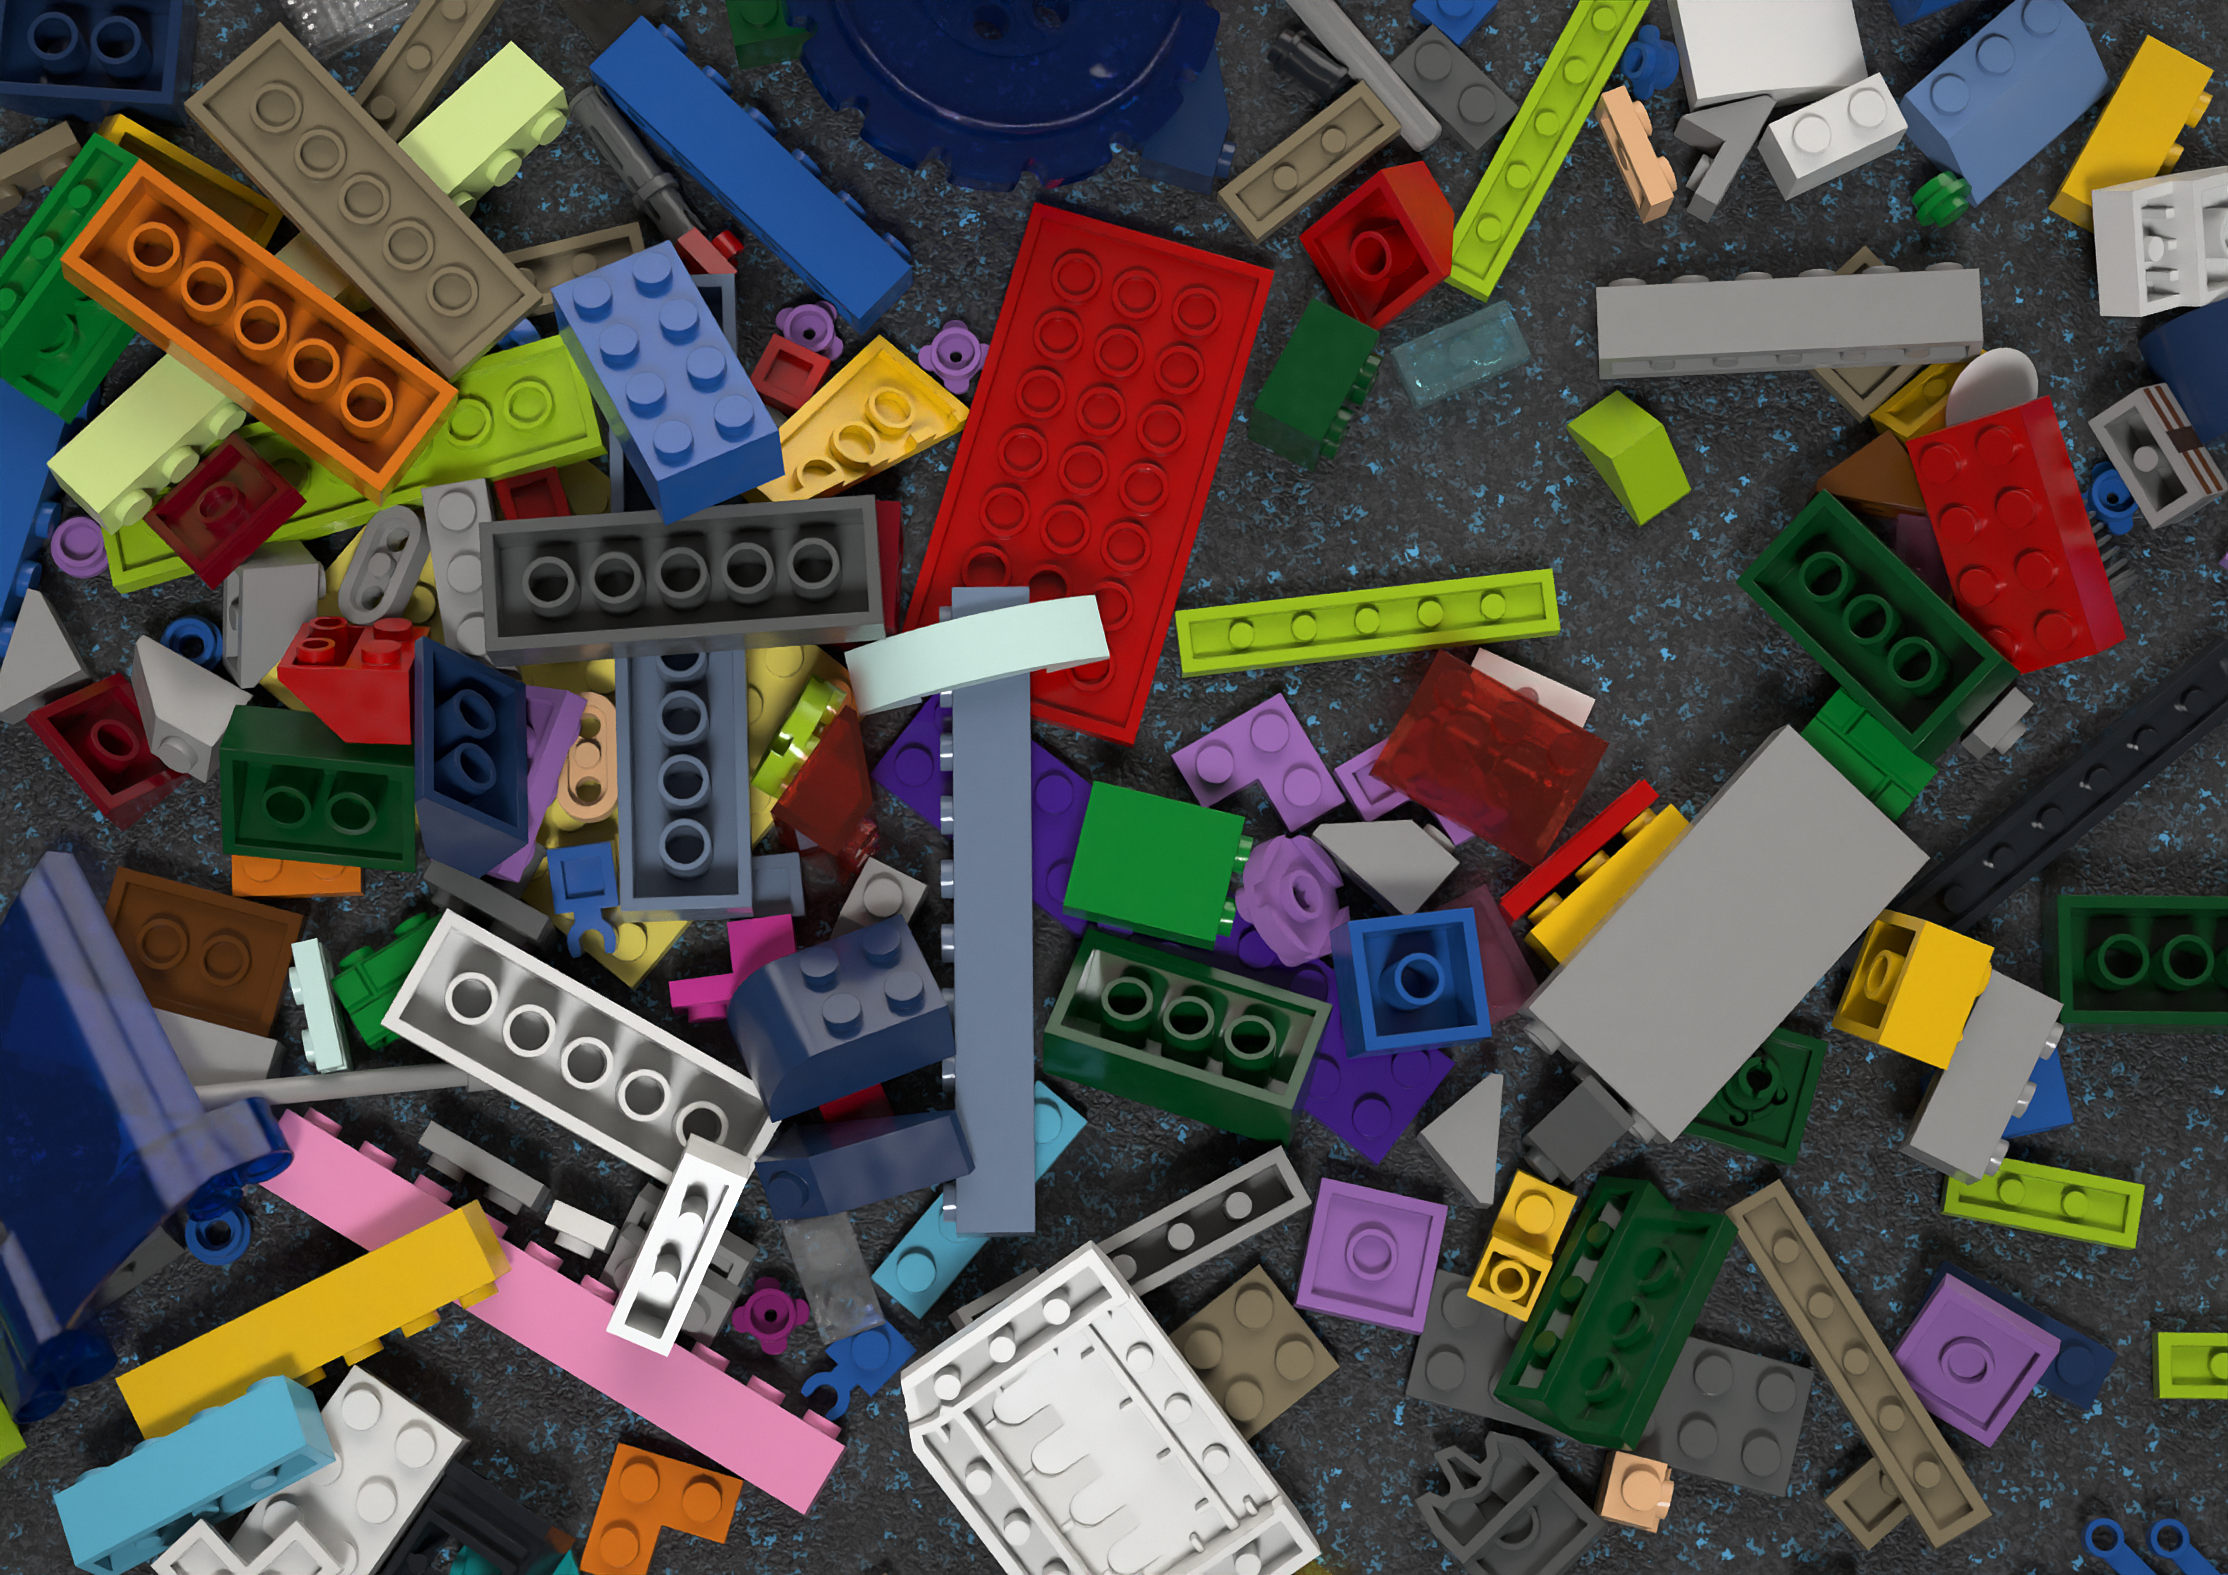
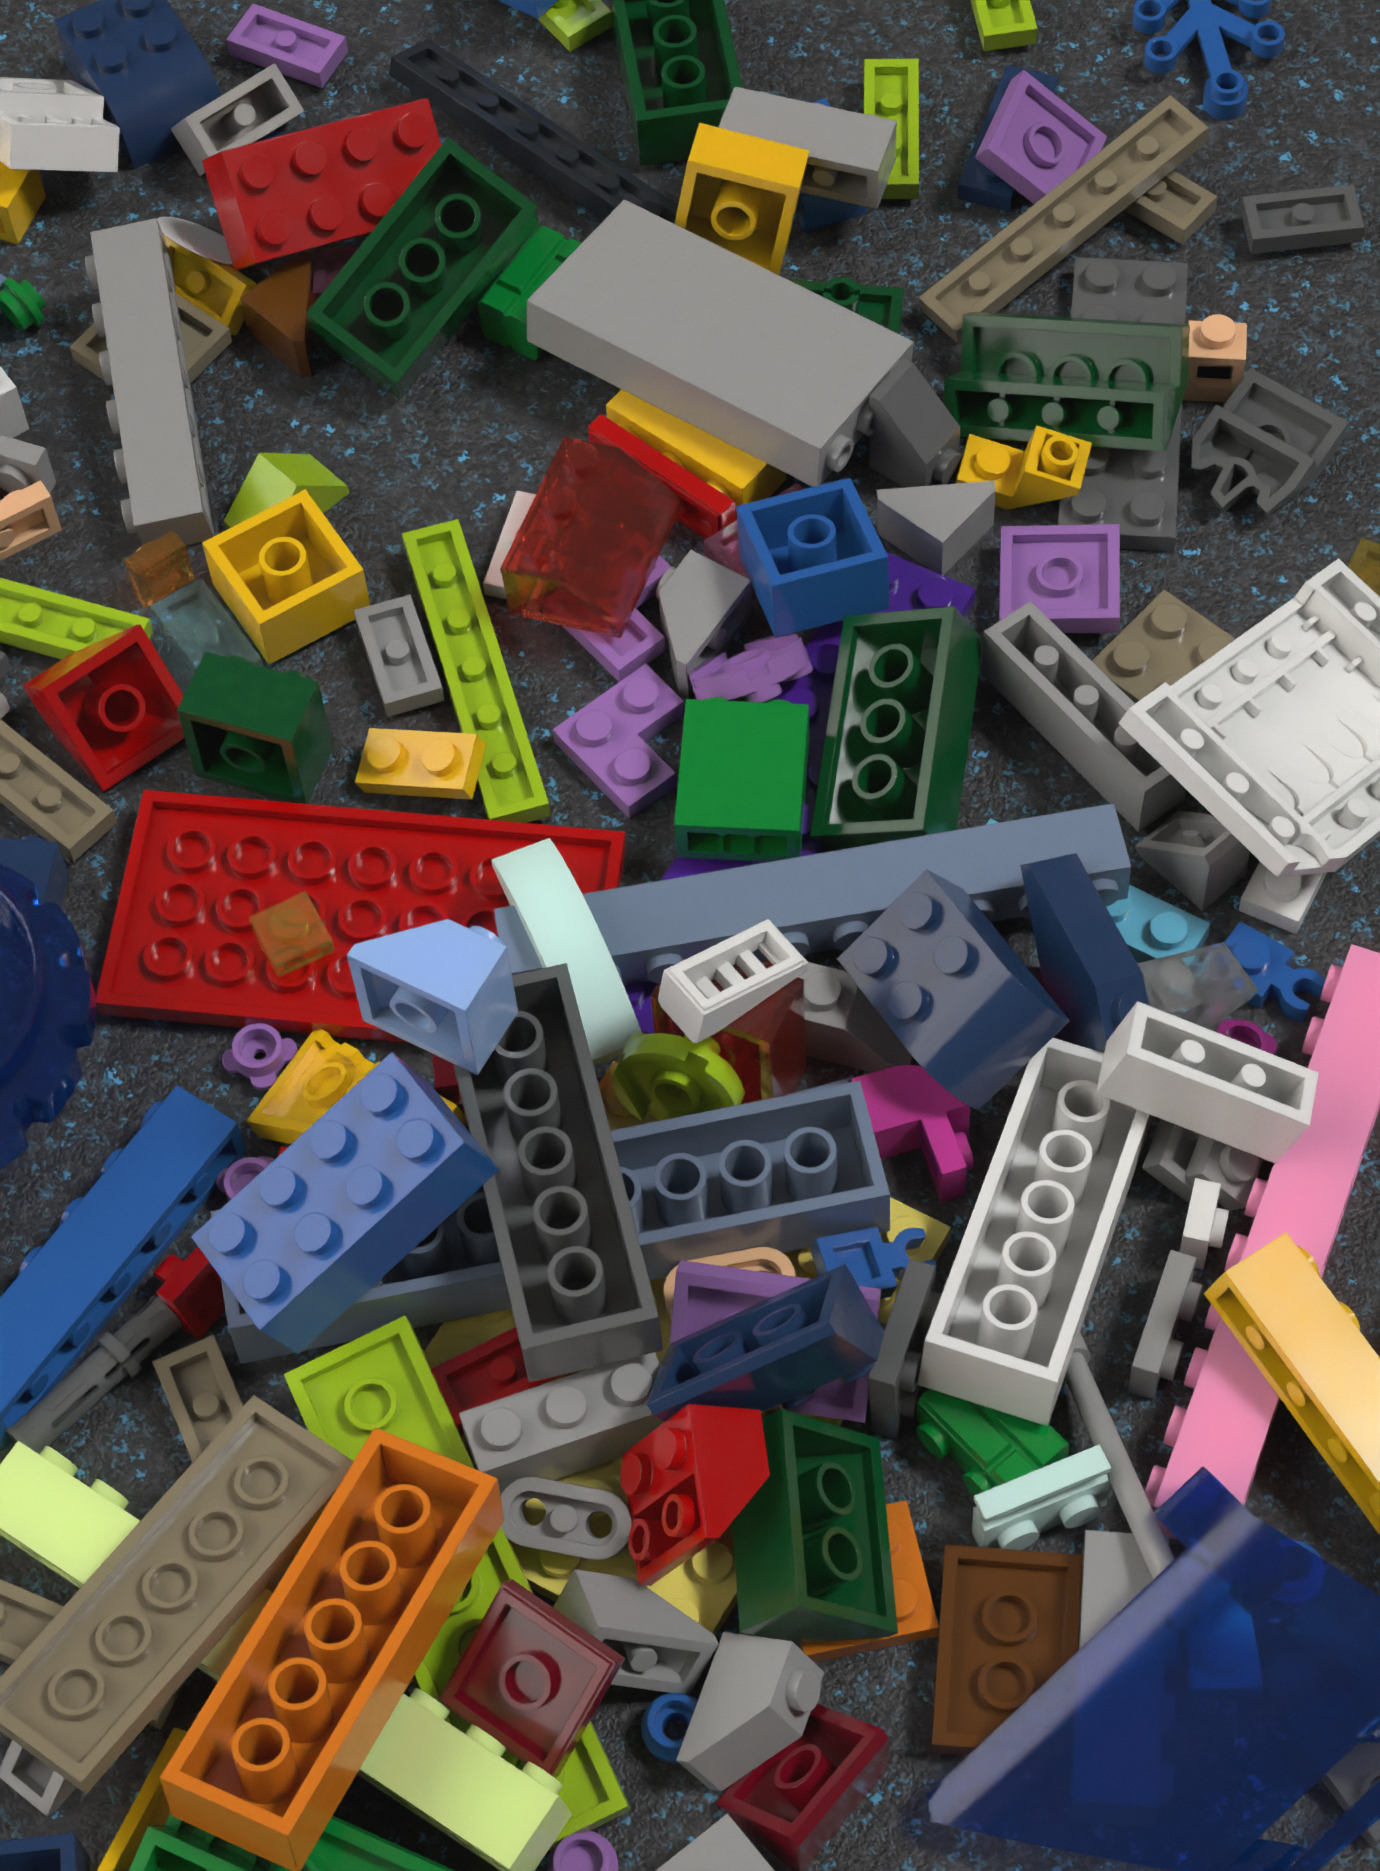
camera: 90 degrees left, 20 degrees down
none -> clear orange plate [124,530,195,608]
none -> yellow brick [202,489,370,665]
none -> clear yellow plate [249,891,335,977]
none -> light blue slope [347,919,518,1075]
none -> light grey plate [353,594,445,717]
none -> yellow plate [355,728,486,800]
none -> white slope [658,919,808,1044]

